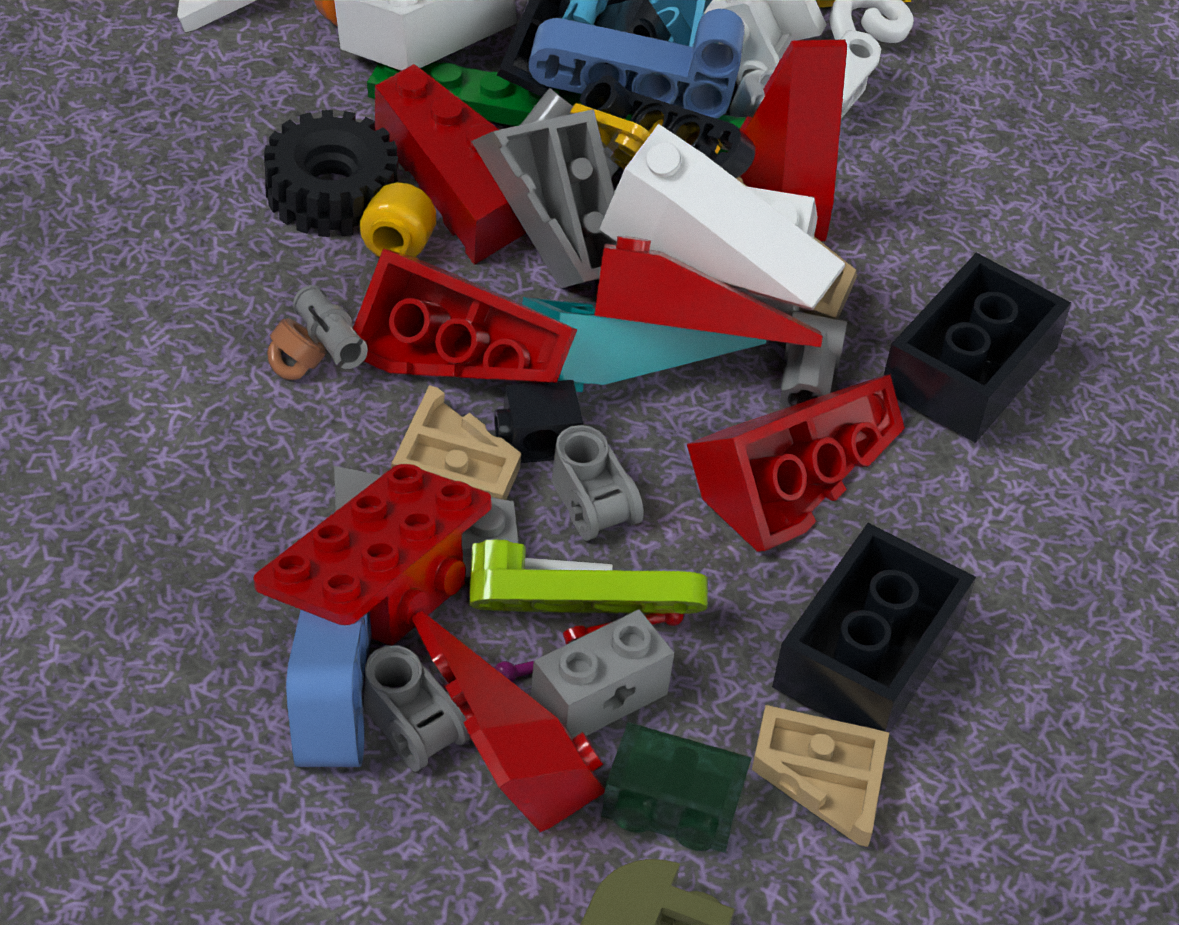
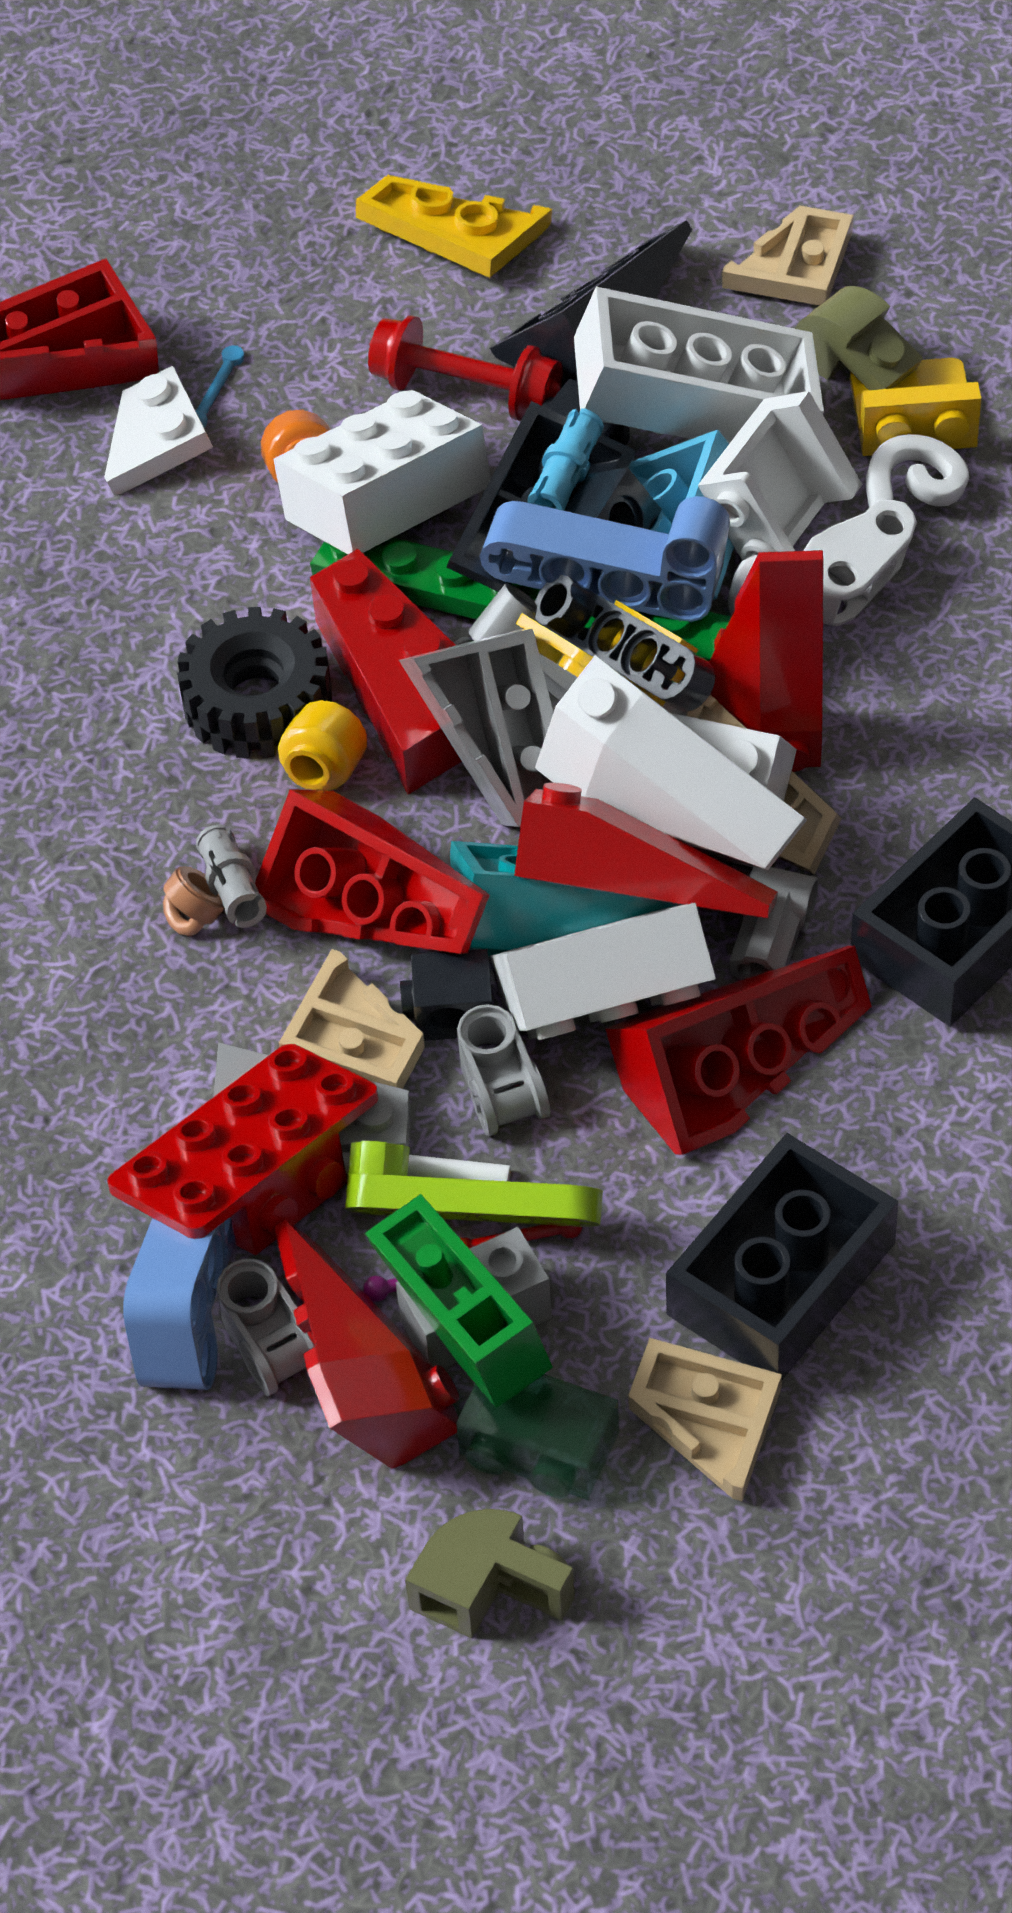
camera: 15 degrees right, 5 degrees up
none -> green slope [365,1194,553,1409]
none -> white brick [489,903,716,1040]

